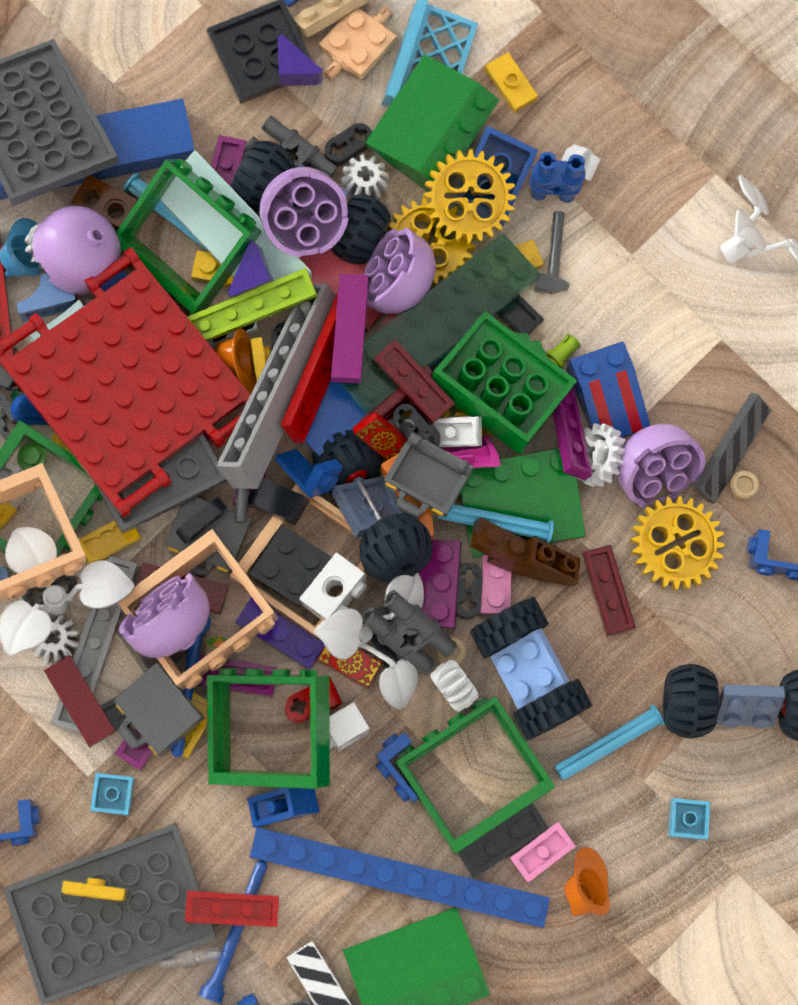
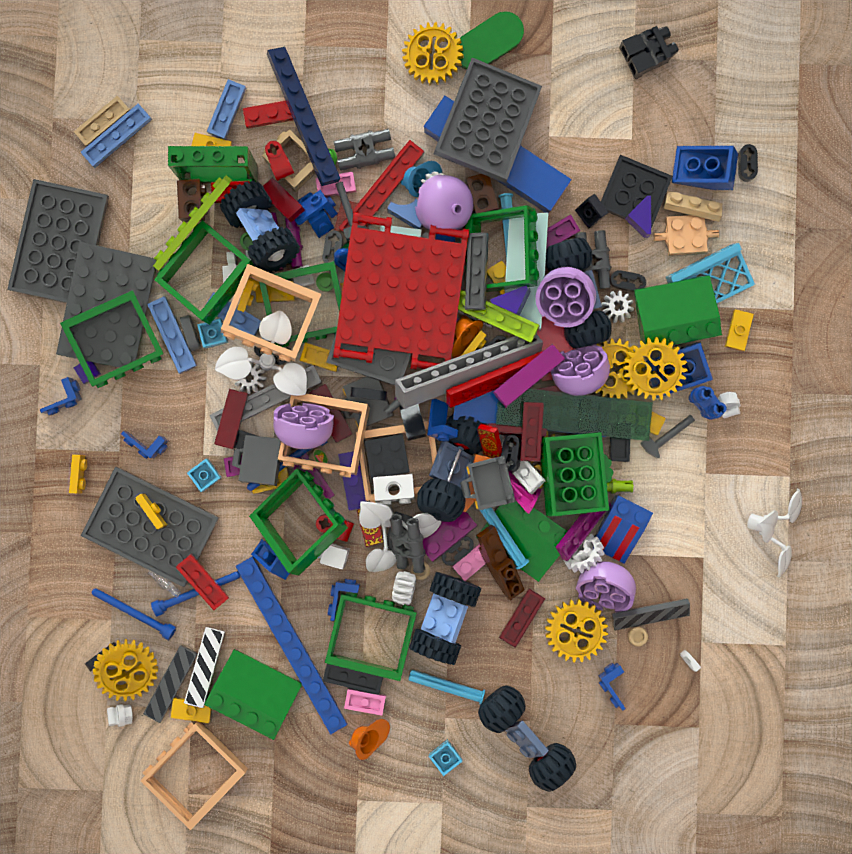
camera: 55 degrees right, 10 degrees up
none -> dark grey tile [465,233,489,311]
none -> black piece [575,194,609,229]

